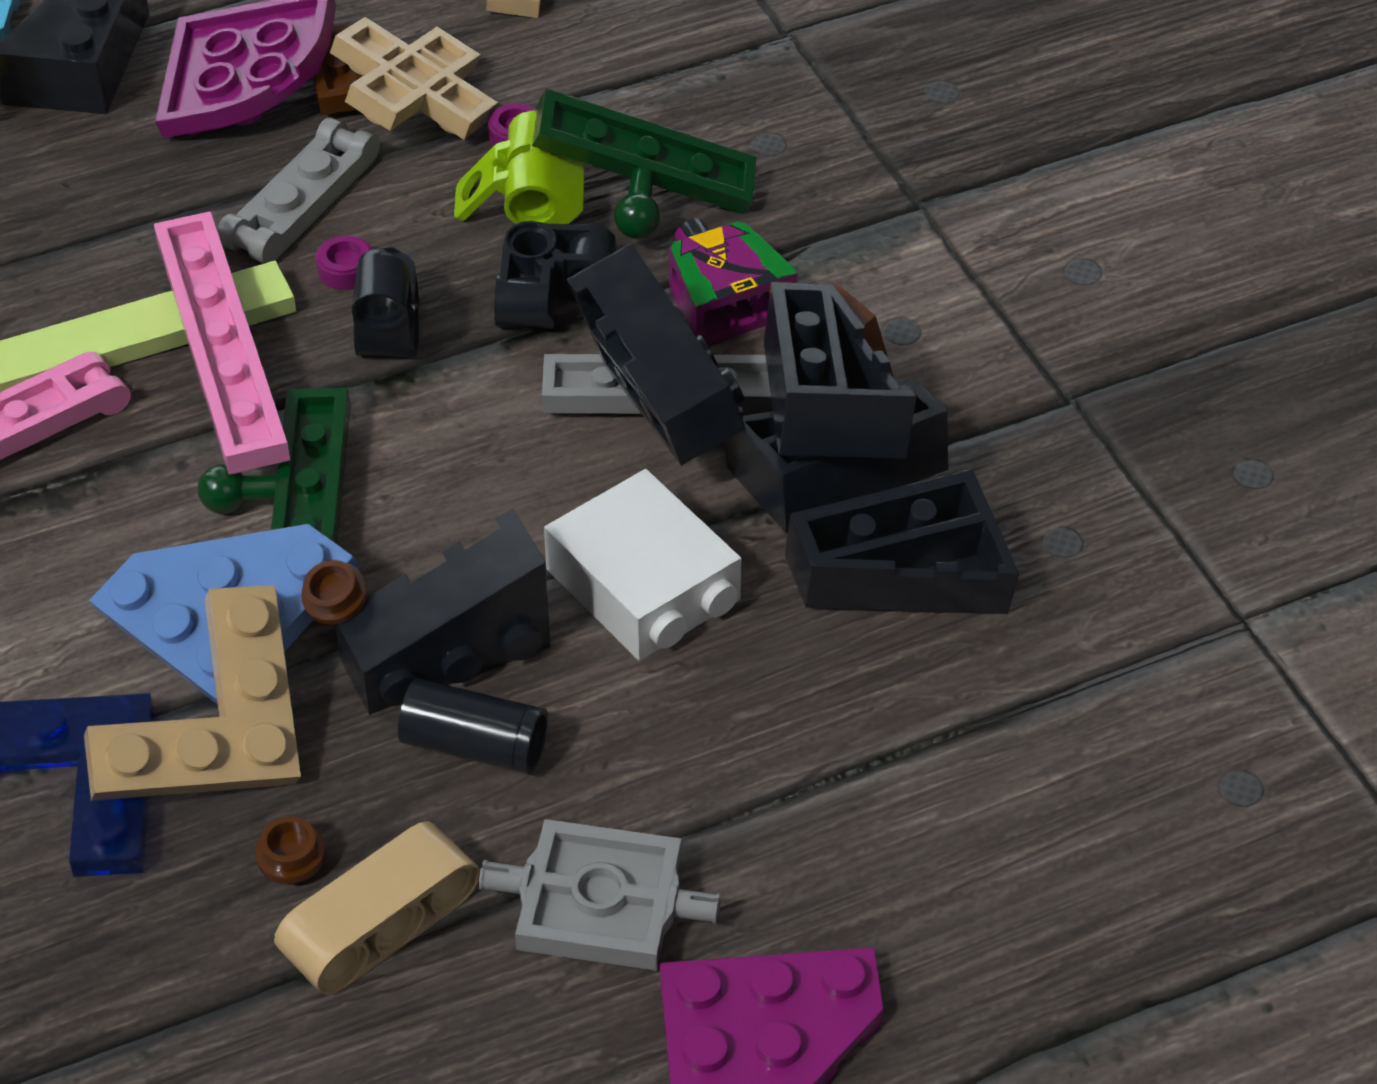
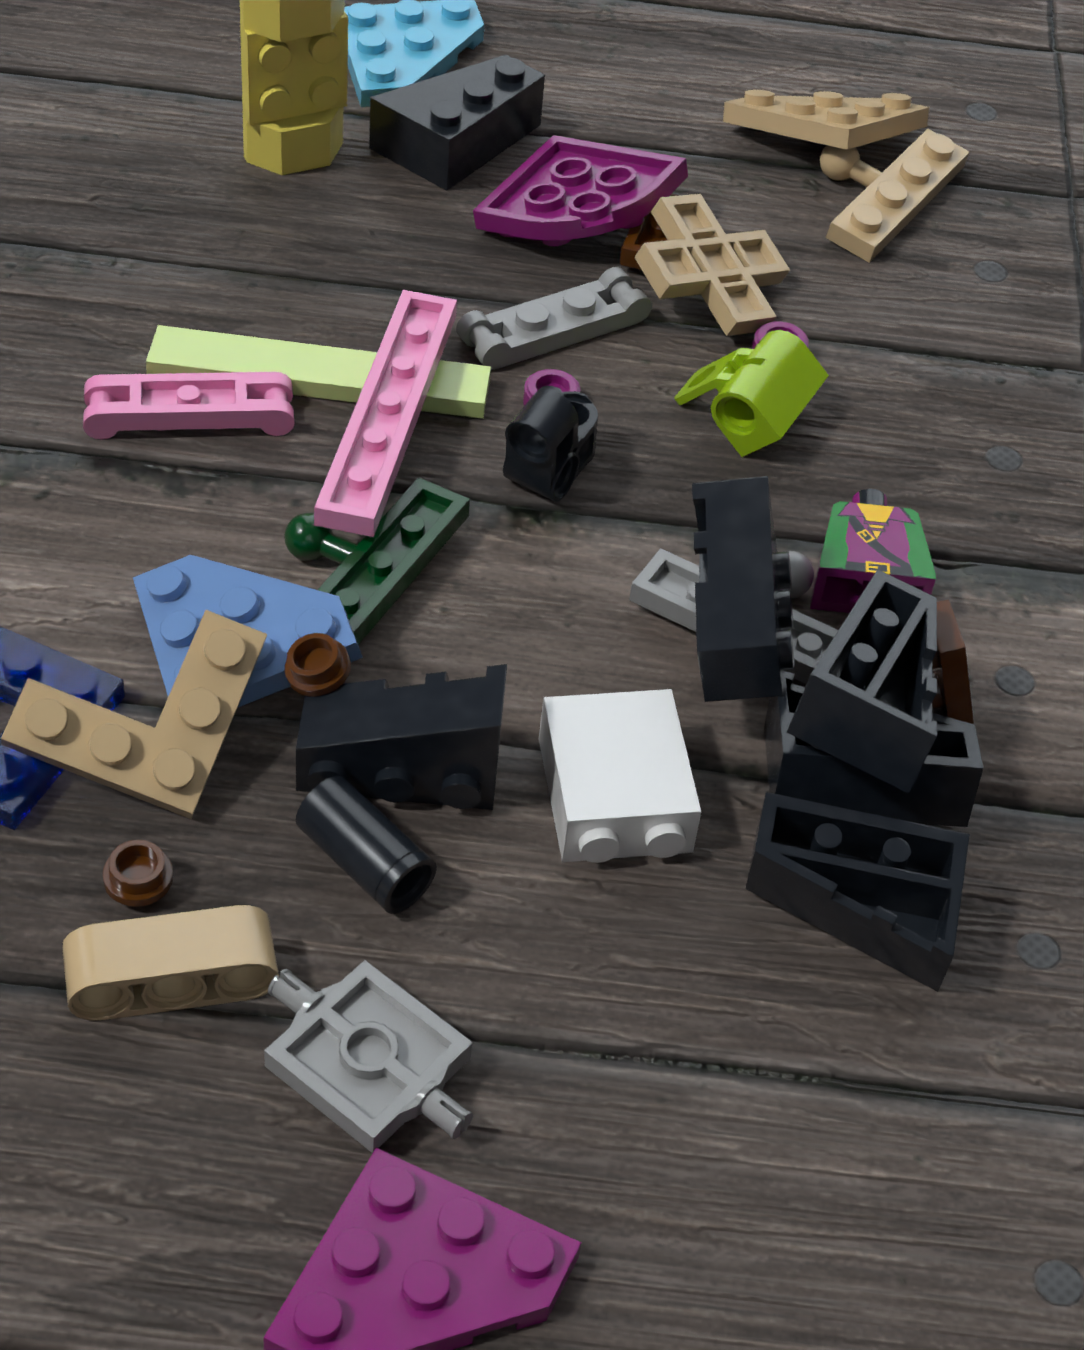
camera: 25 degrees right, 0 degrees up
black piece [494,221,617,329] -> none
dark green plate [532,88,757,239] -> none

